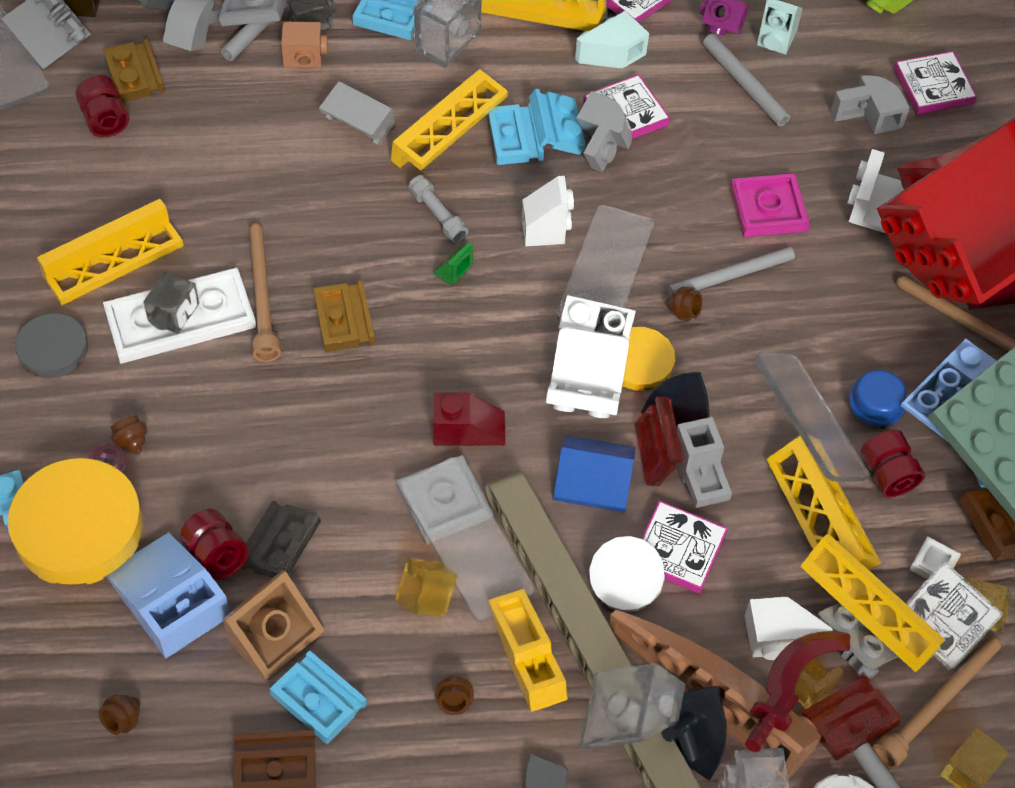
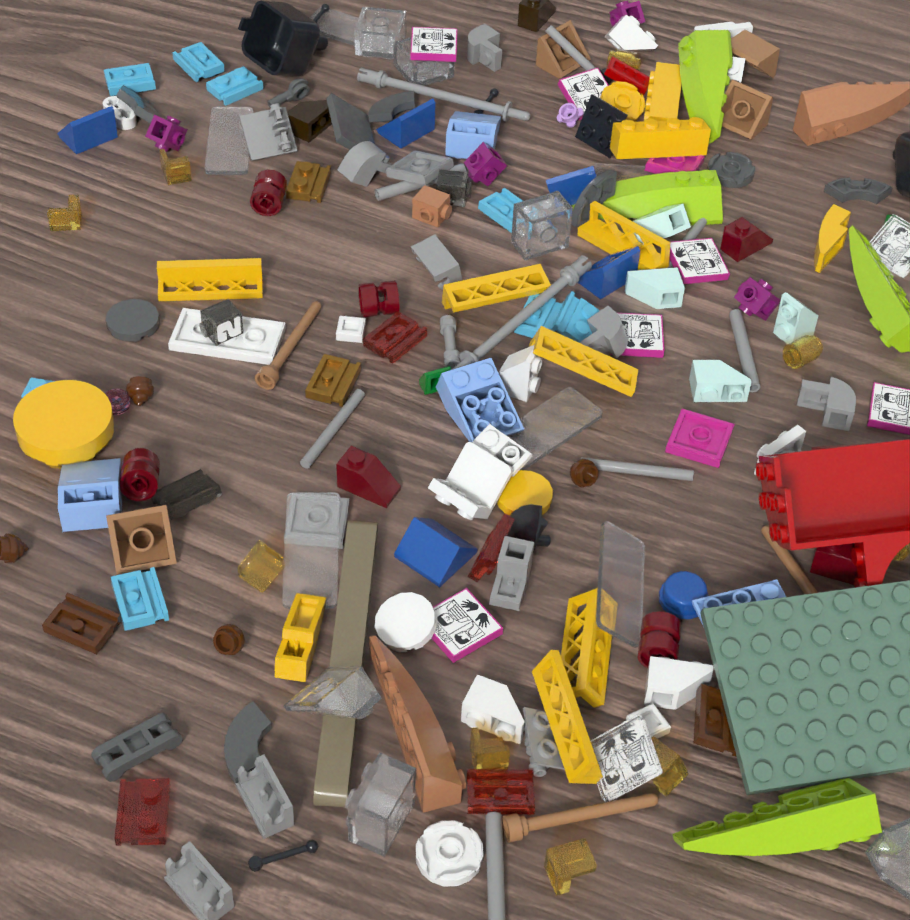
camera: 30 degrees right, 10 degrees down
black shield [650,686,727,780] -> none
dark red sword [745,631,850,752] -> none
none -> light grey bar [300,389,365,469]
none -> white tile [336,316,366,343]
none -> dark red wheel [358,280,400,318]
none -> clear red plate [363,311,427,364]
none -> light blue slope [436,358,524,442]
none -> light grey bar [452,255,592,370]
none -> yellow fence [529,326,638,397]
none -> blue slope [578,246,640,300]
none -> white slope [644,656,714,710]
none -> light aqua slope [689,360,751,402]
none -> clear yellow brick [783,335,823,369]

